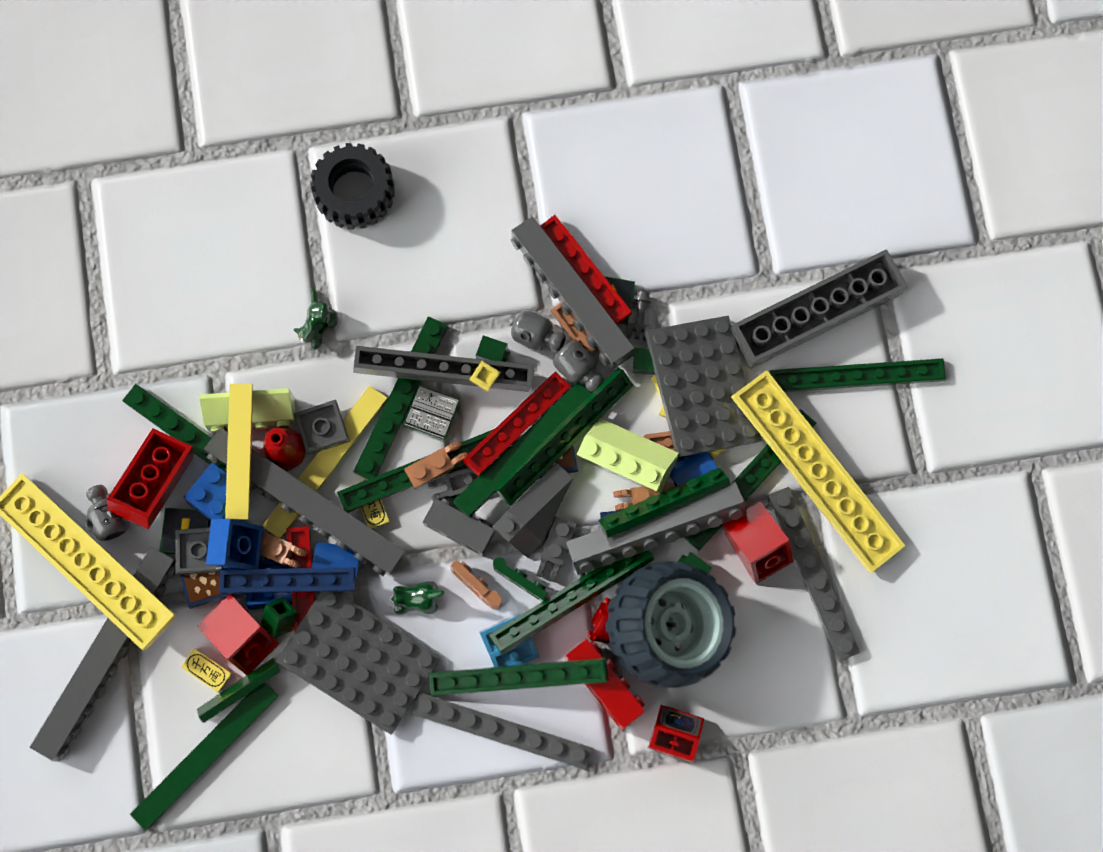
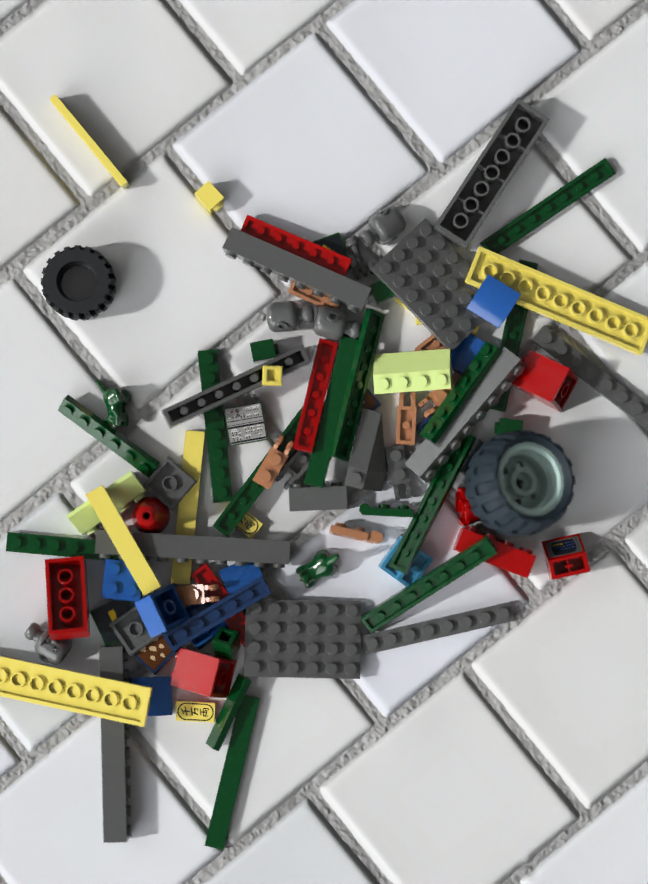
camera: 30 degrees left, 10 degrees up
none -> light yellow tile [50,94,129,189]
none -> dark green plate [58,395,160,478]
none -> blue slope [130,676,172,716]
none -> light yellow brick [194,181,225,213]
none -> dark grey piece [359,206,406,247]
none -> nougat hinge [395,391,417,445]
none -> blue slope [466,274,521,328]

